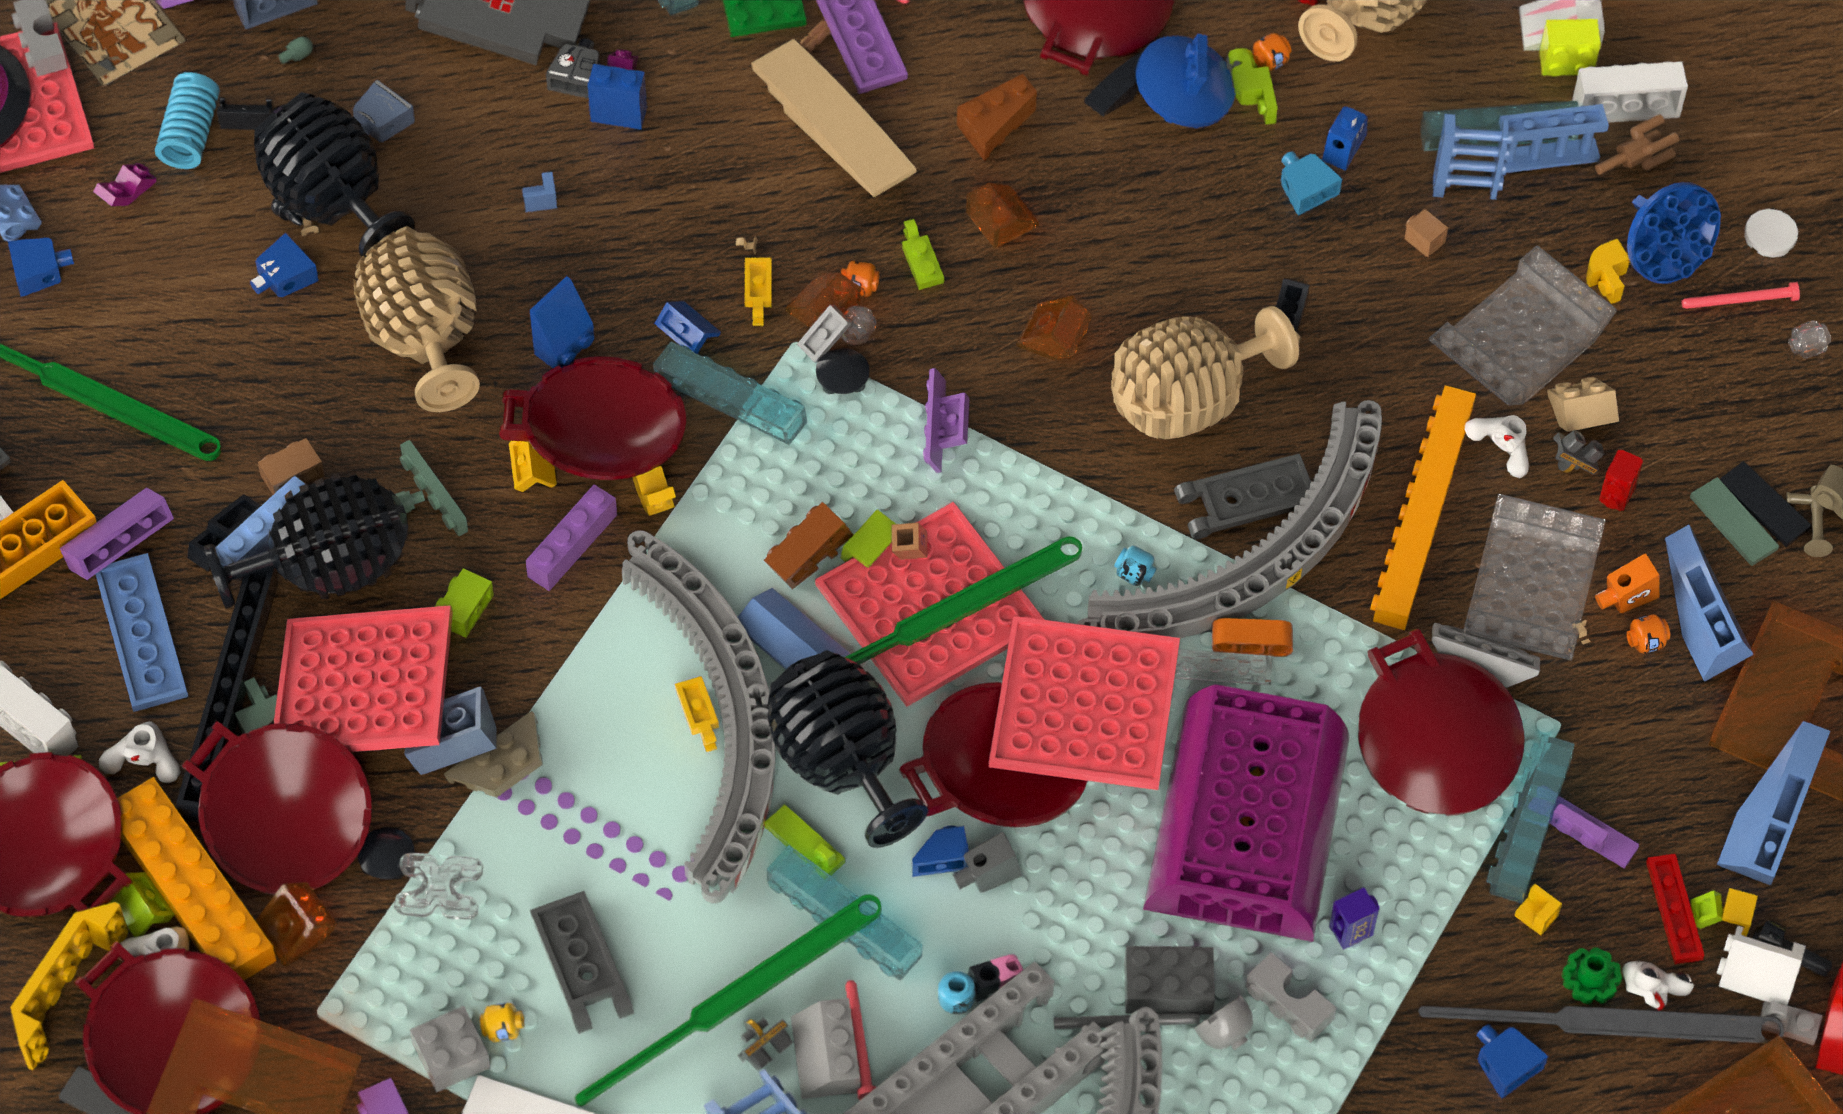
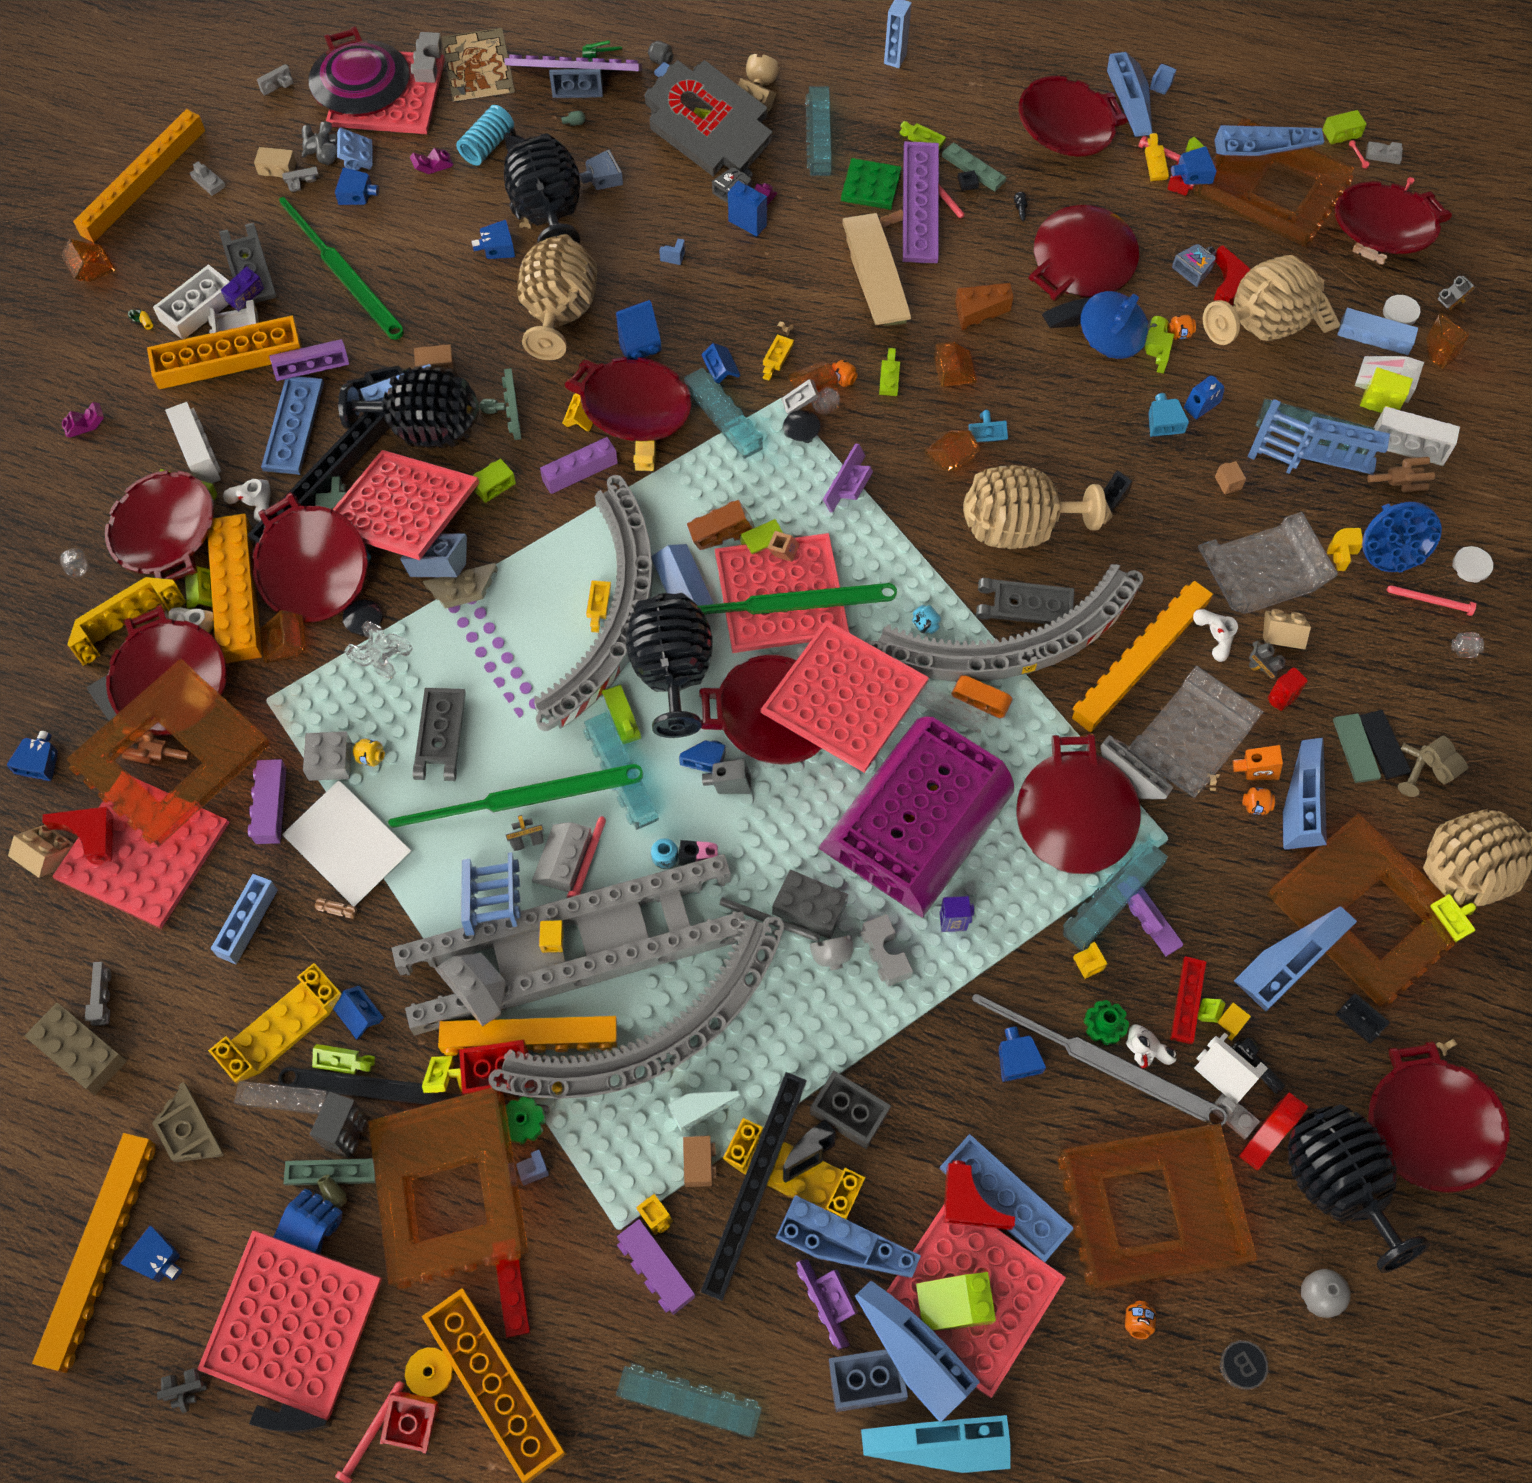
camera: 25 degrees right, 5 degrees up
none -> dark azure plate [968,410,1008,443]

